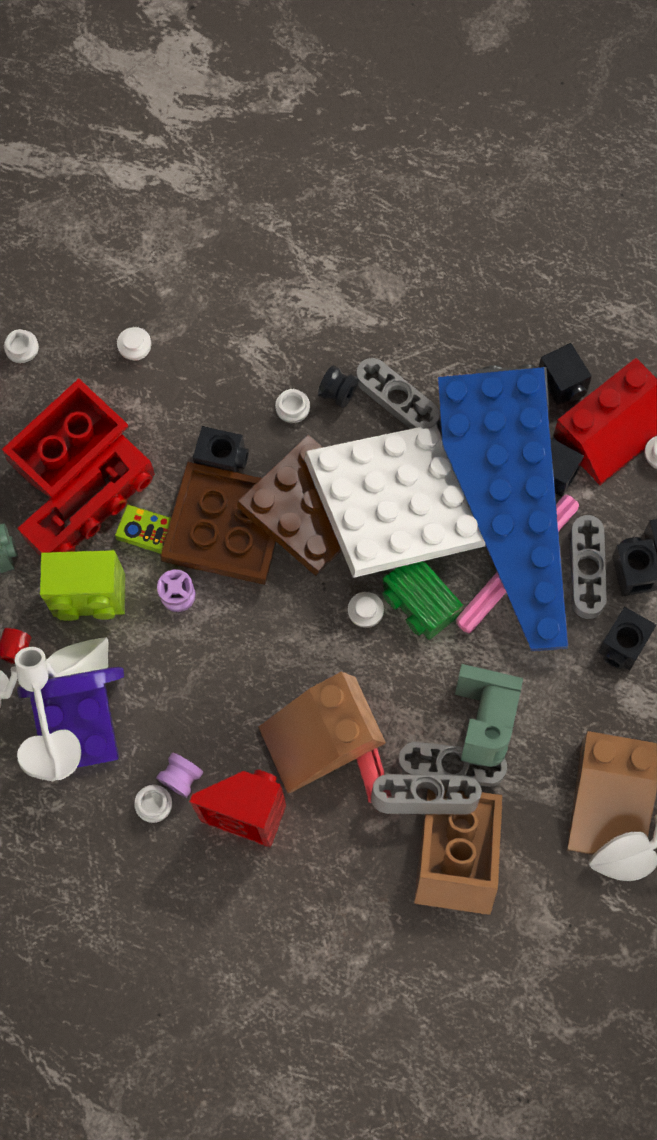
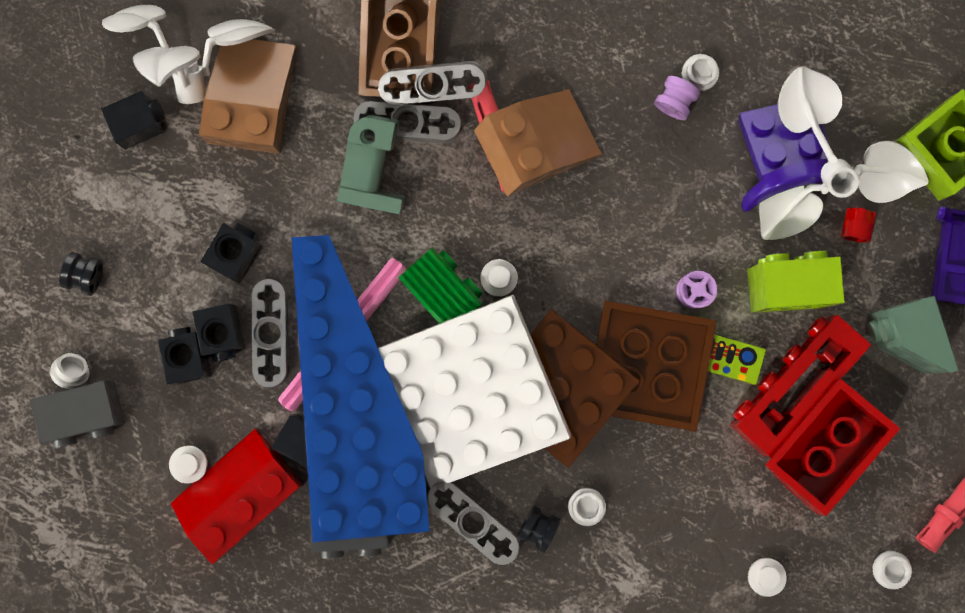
camera: 170 degrees right, 15 degrees up
red slope [189,769,287,848] -> none
black brick [192,426,249,473] -> none
black brick [539,343,592,405] -> none

